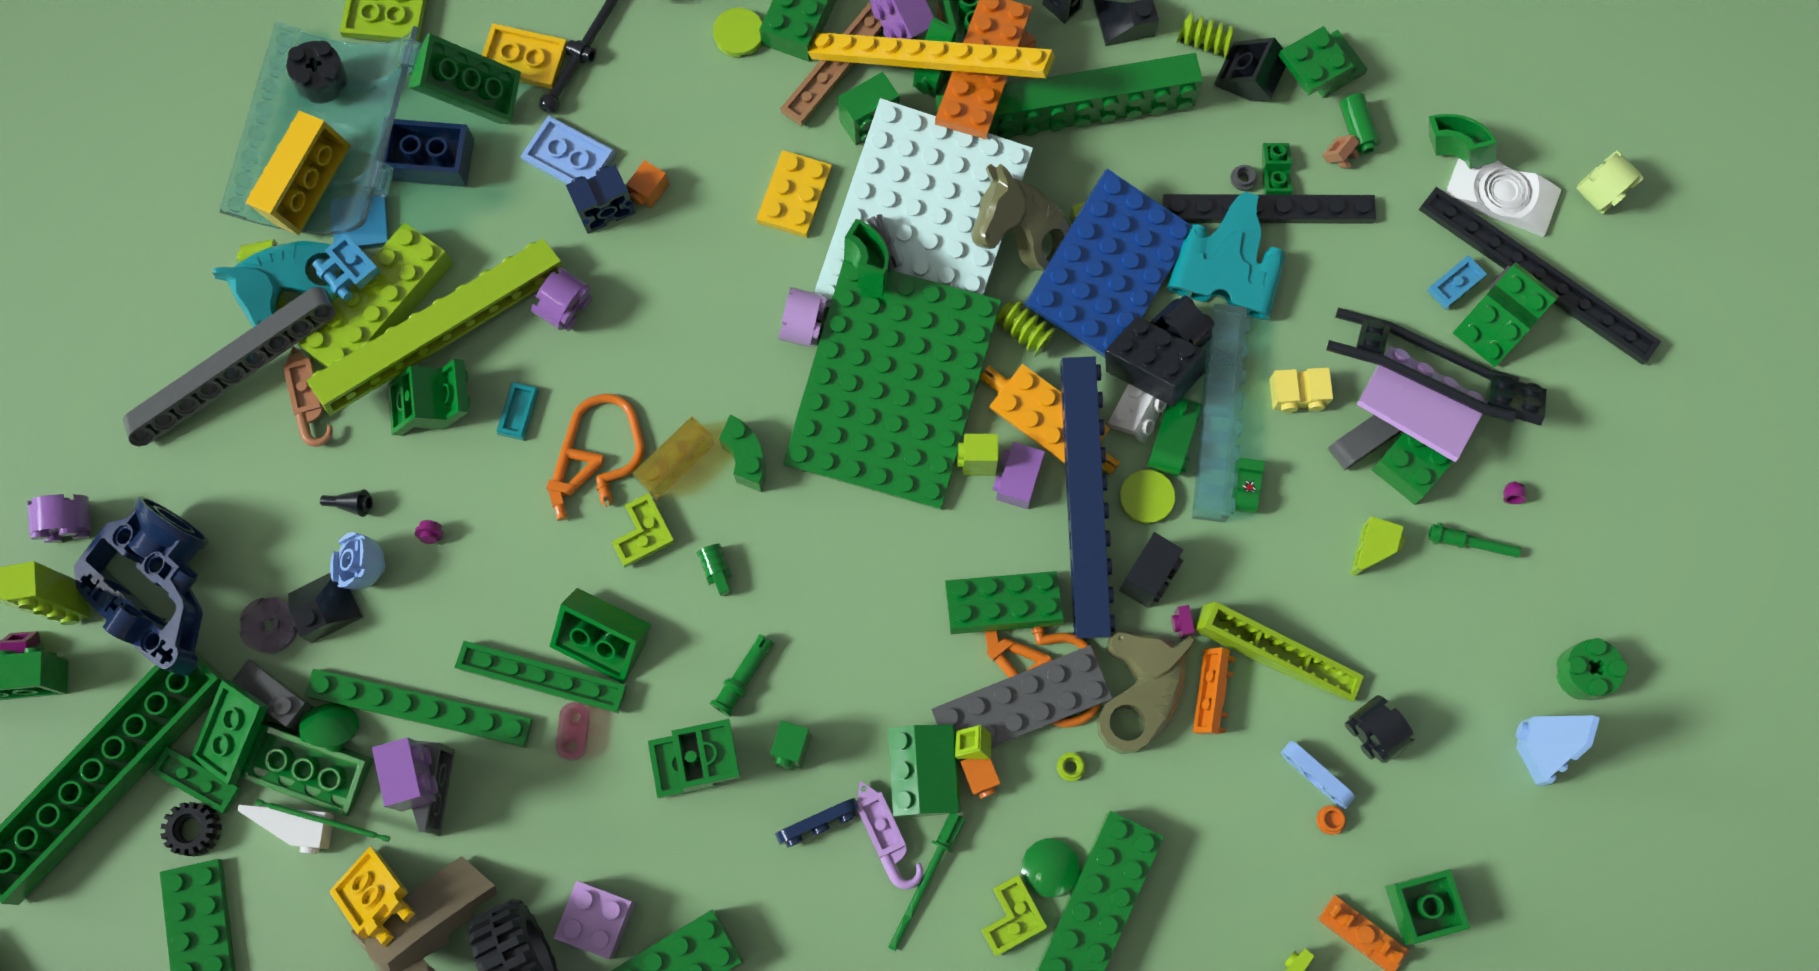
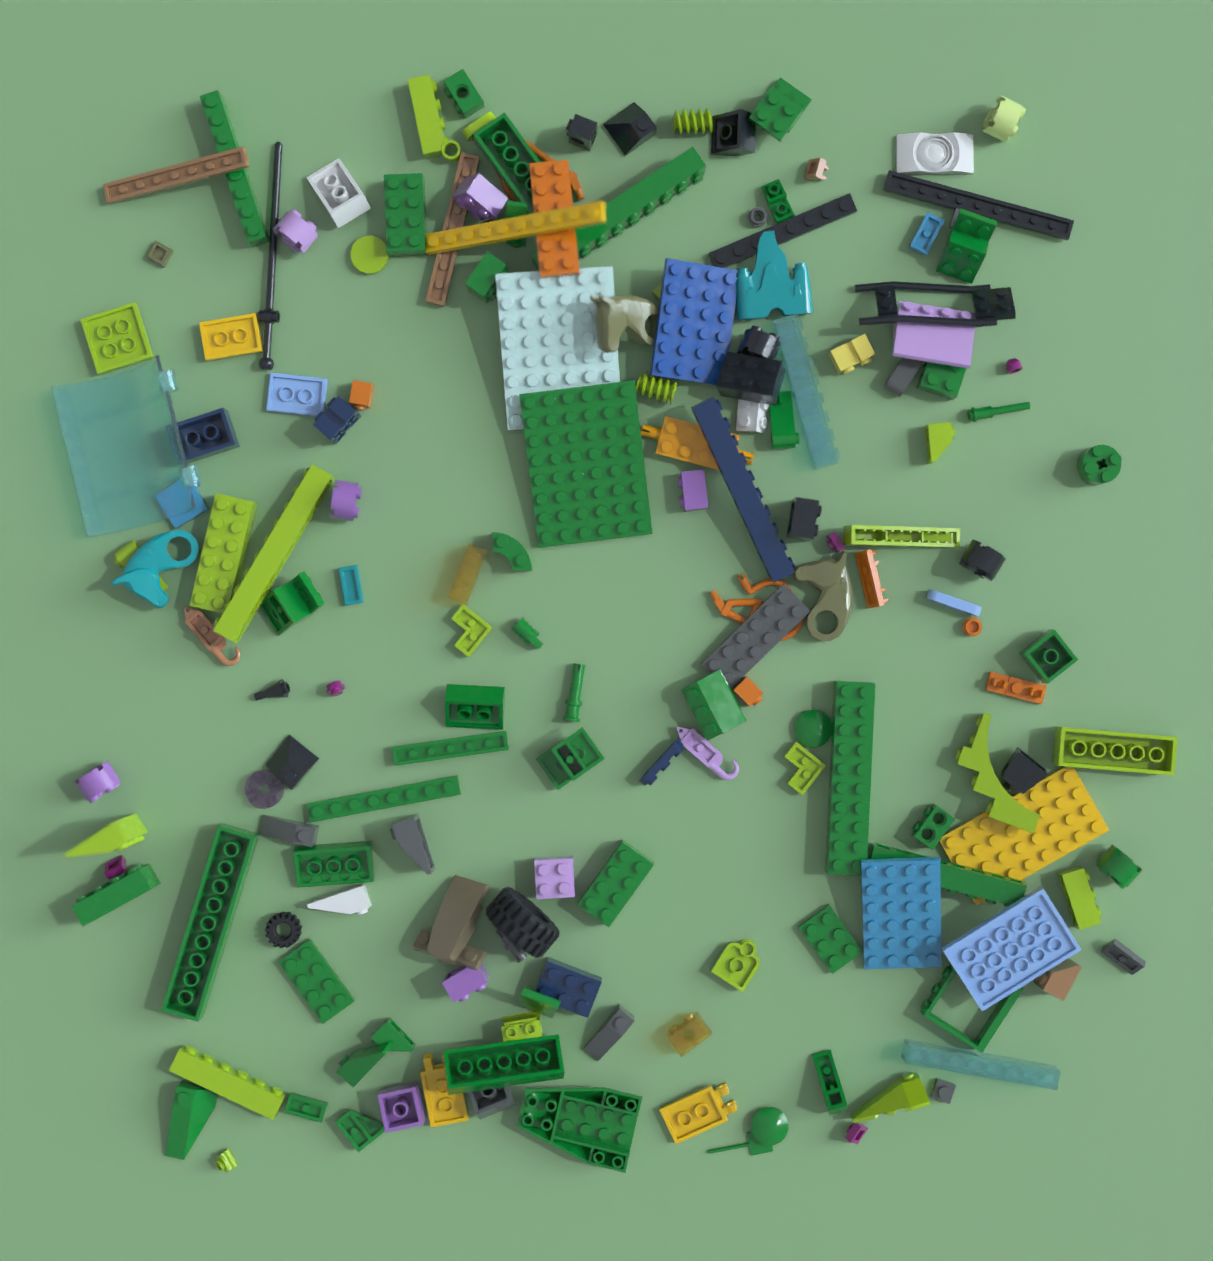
camera: 25 degrees left, 15 degrees up
dark blue piece [74,497,209,676] -> none
dark grey beam [123,287,336,446] -> none
green plate [150,746,242,814] -> none
green plate [190,680,268,785] -> none
yellow brick [245,110,351,236] -> none
green piece [255,799,391,842] -> none
black brick [286,41,347,104] -> none
green dish [299,704,359,752] -> none
dark azure plate [313,233,381,301] -> none
yellow tile [329,846,415,947] -> none
light blue cylinder [330,532,385,590] -> none
medium lavender brick [372,737,438,812] -> none
green slope [409,33,521,124] -> none
orange piece [546,394,645,521] -> none
clear pink plate [556,702,590,761] -> none
yellow plate [756,150,832,238] -> none
green brick [770,720,812,771] -> none
lavender brick [778,287,827,347] -> none
green brick [844,219,889,296] -> none
dark grey pin [866,214,902,270] -> none
green piece [888,813,966,952] -> none
green plate [945,571,1064,635] -> none
lime slope [955,725,992,760] -> none
lime brick [957,434,998,476] -> none
lime plate [1057,752,1086,782] -> none
lime tile [1119,470,1175,525] -> none
green leg [1232,457,1265,514] -> none
green brick [1339,93,1381,155] -> none
green brick [1428,114,1497,169] -> none
light blue wedge [1515,715,1600,786] -> none

